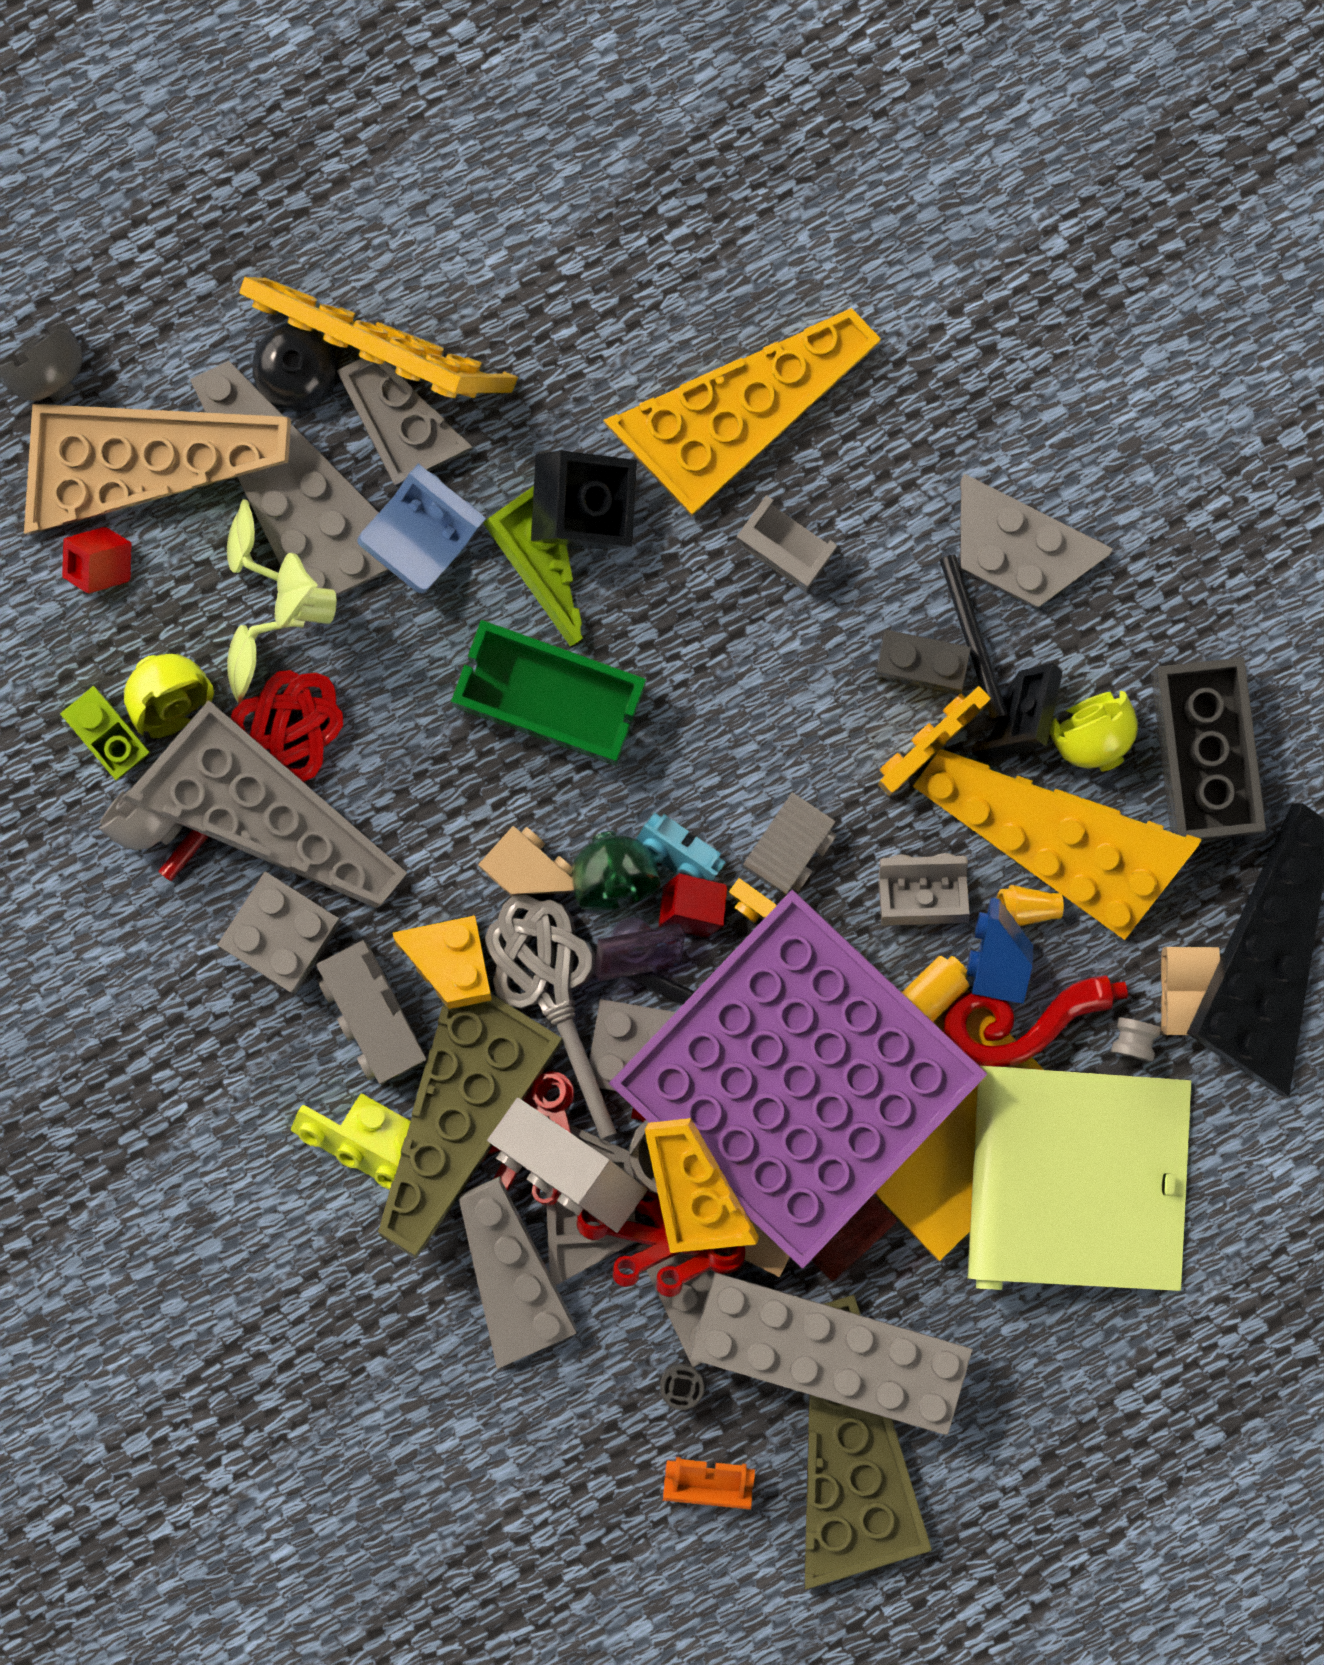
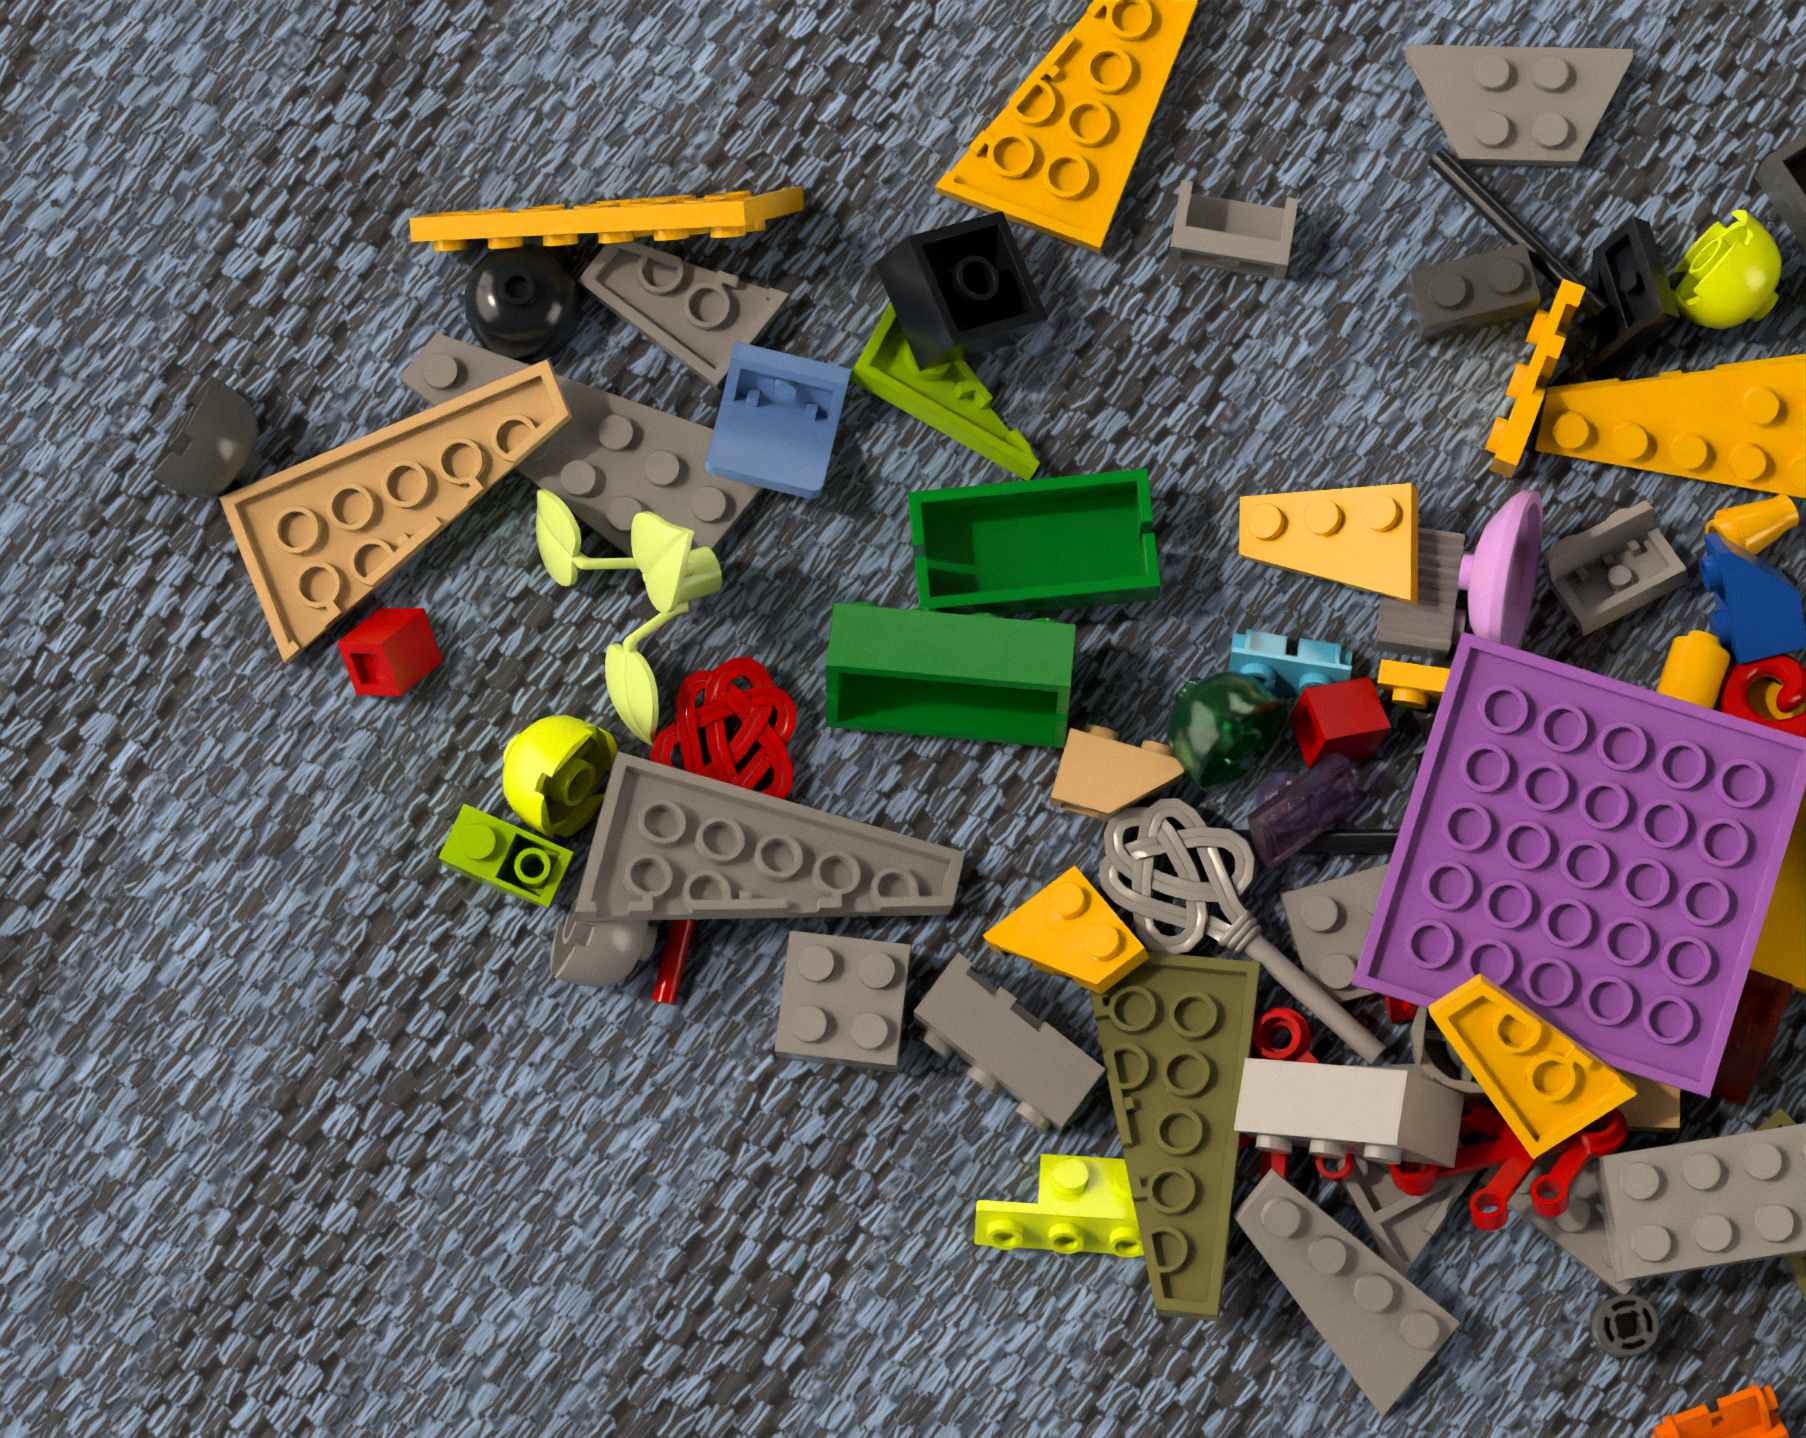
camera: 15 degrees left, 5 degrees down
none -> green piece [826,602,1076,748]
none -> yellow wing [1239,483,1419,606]
none -> lavender dish [1458,489,1543,649]

